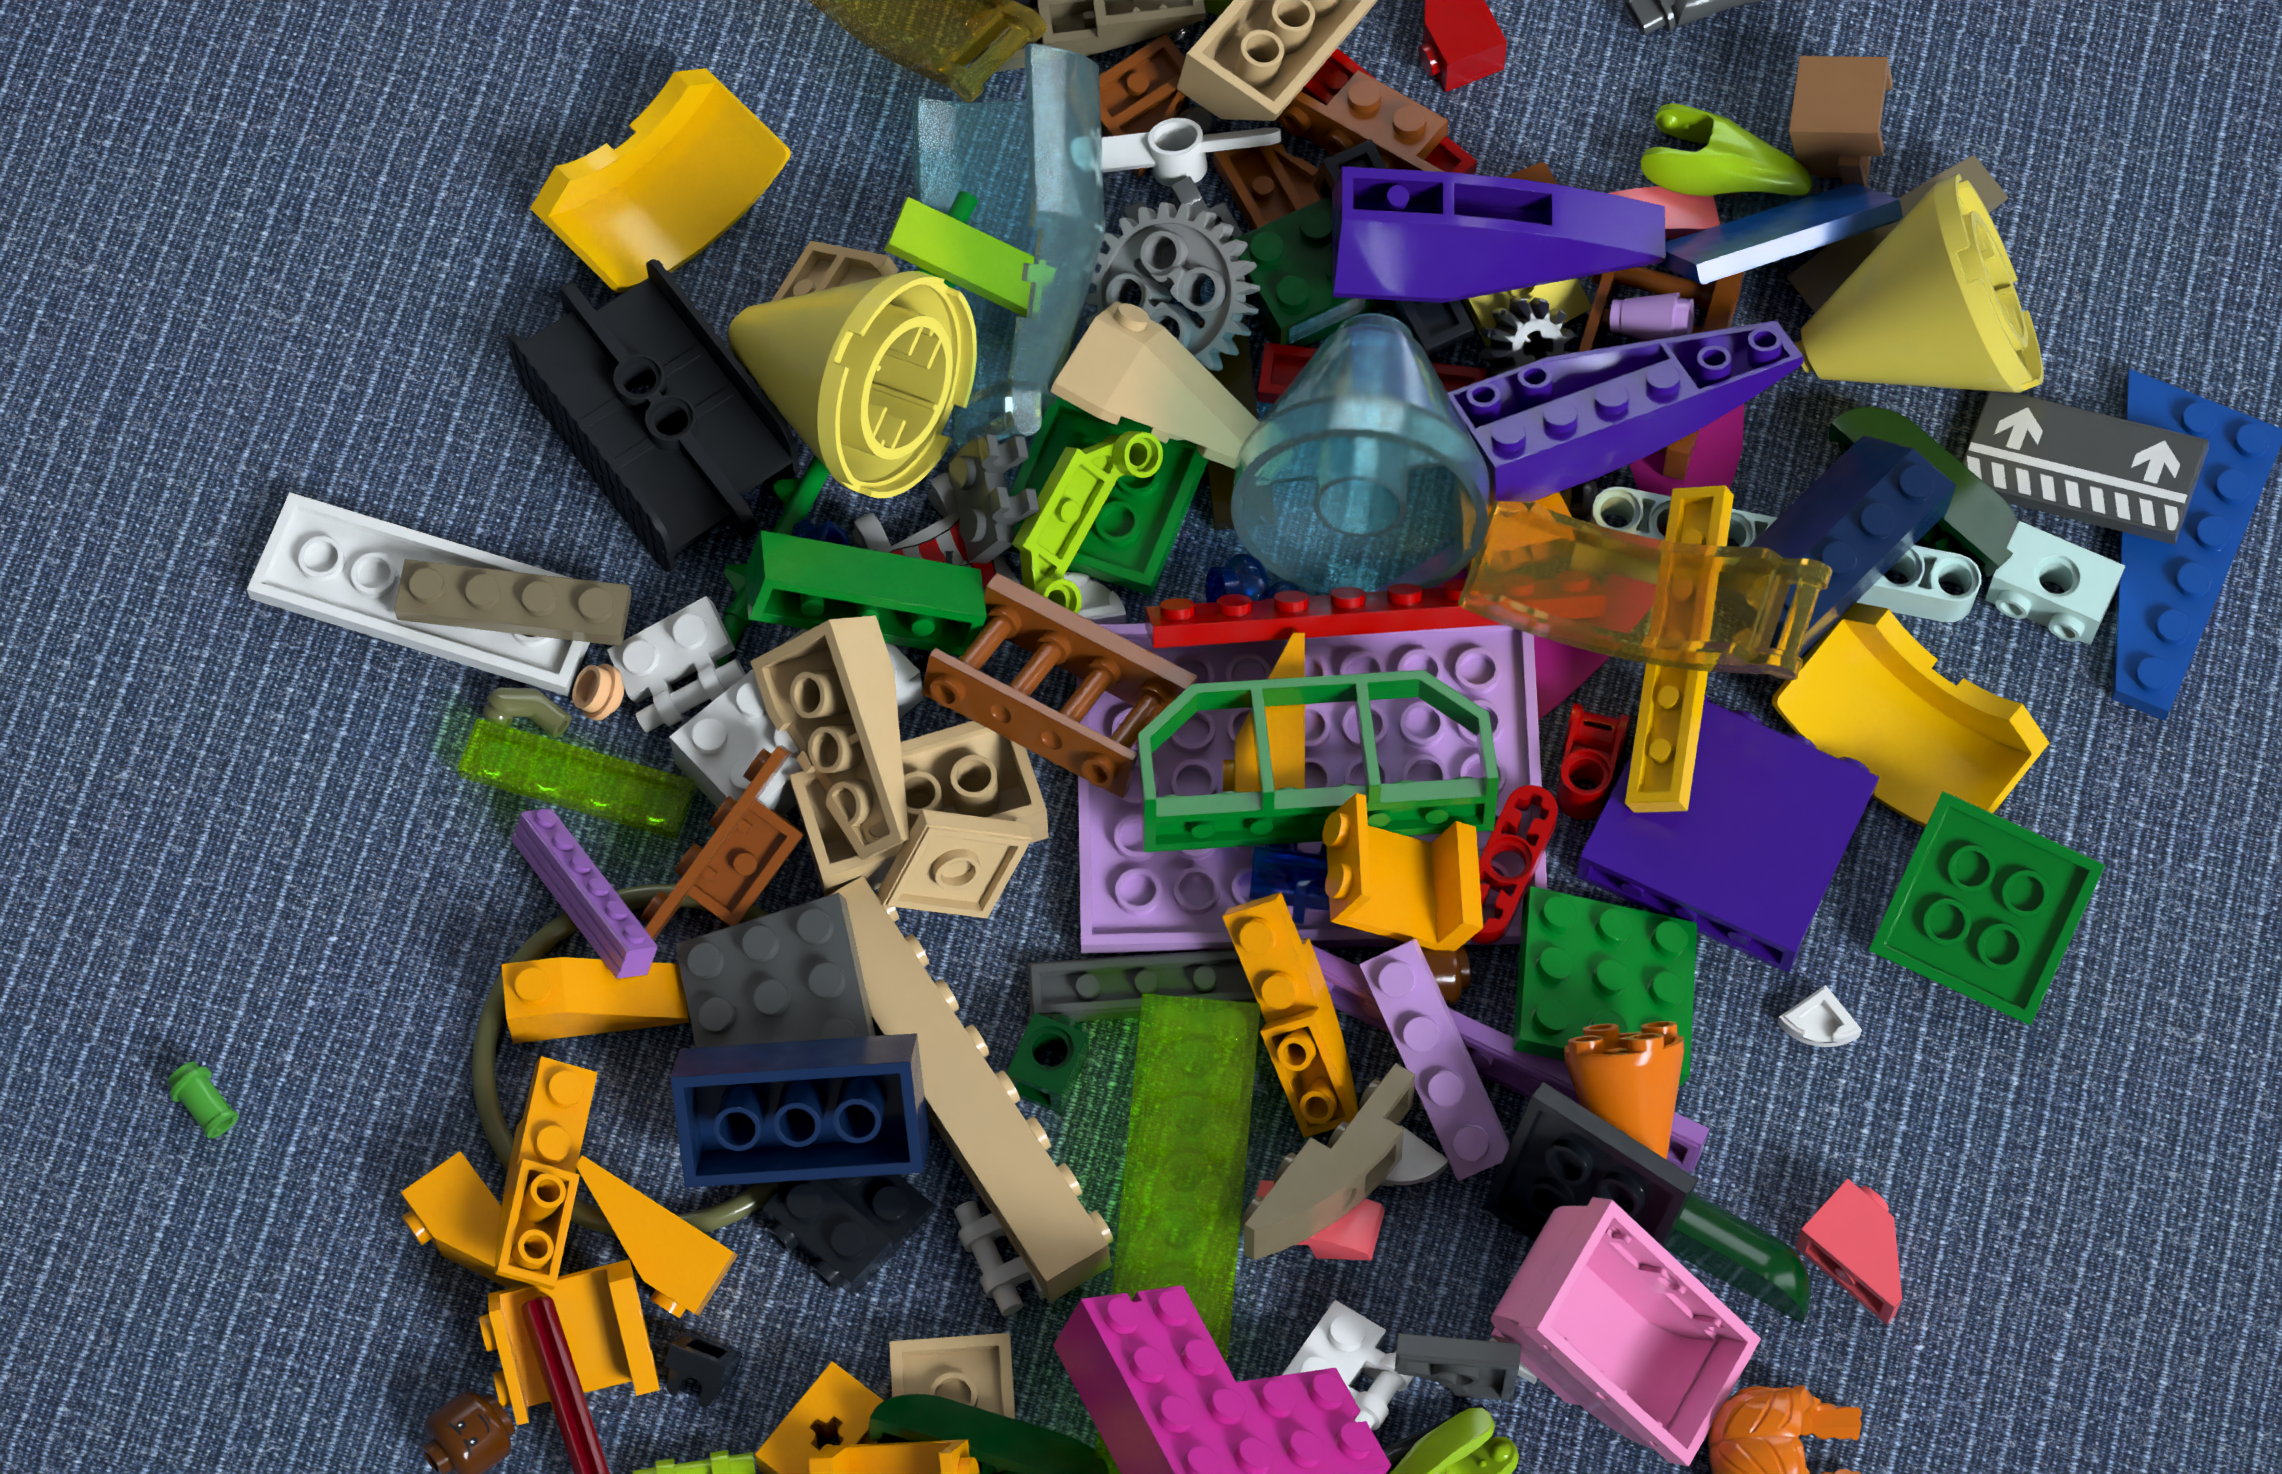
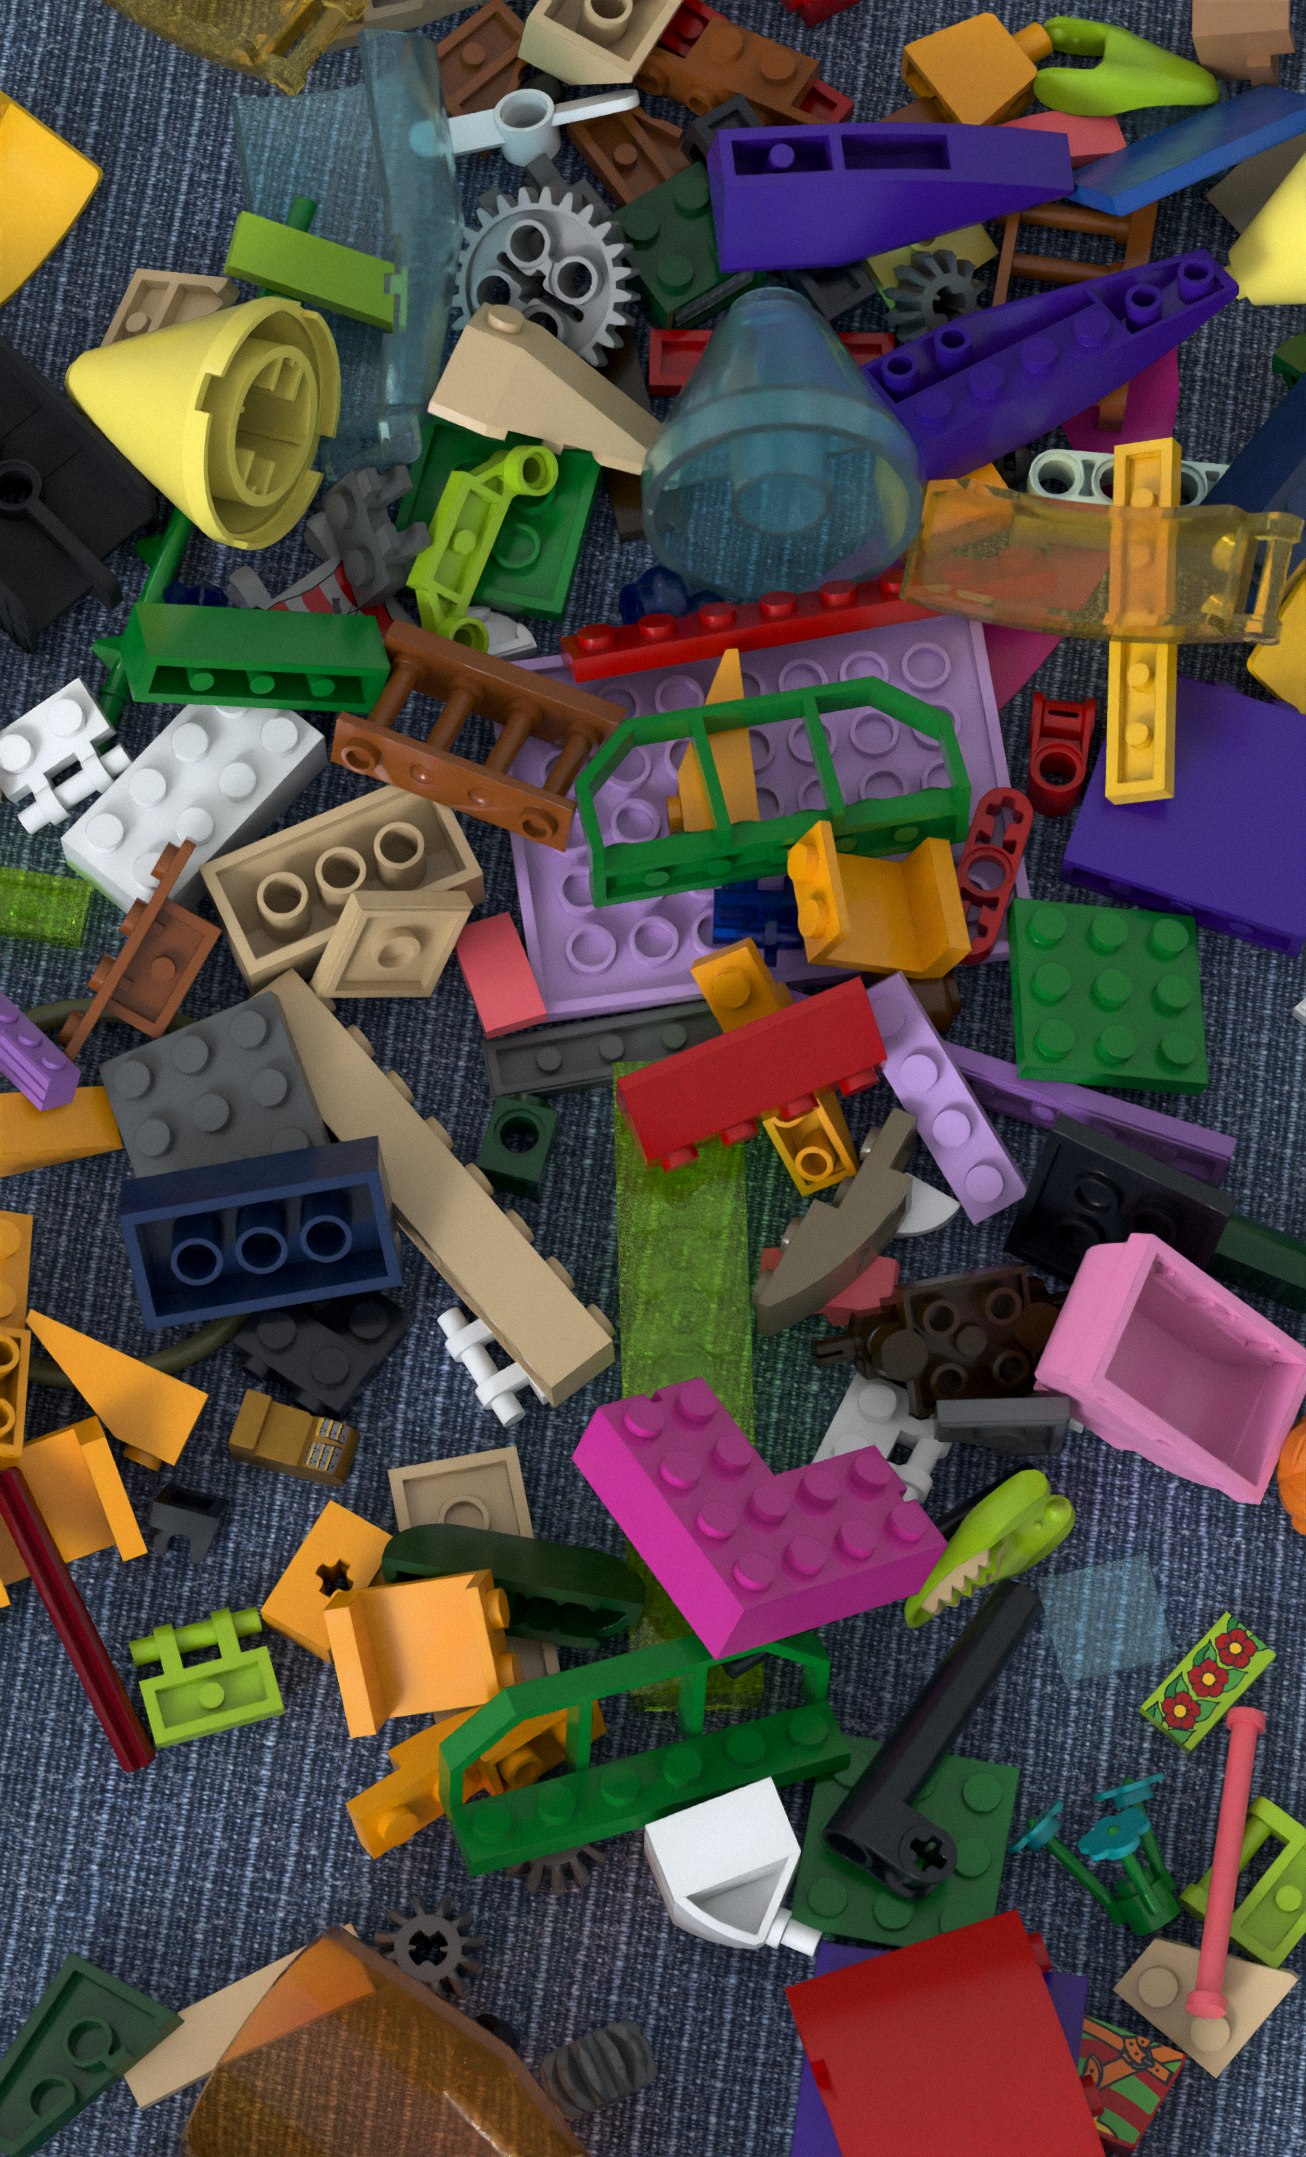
camera: 10 degrees left, 5 degrees up
tan wedge [750,615,910,860] -> none
orange cone [1564,1021,1684,1160] -> none
lavender cone [1610,292,1694,341] -> none
none -> pearl gold leg [228,1389,361,1487]
none -> coral slope [454,911,547,1040]
none -> red slope [616,976,888,1174]
none -> dark brown piece [810,1261,1070,1417]
none -> light orange torso [900,12,1053,126]

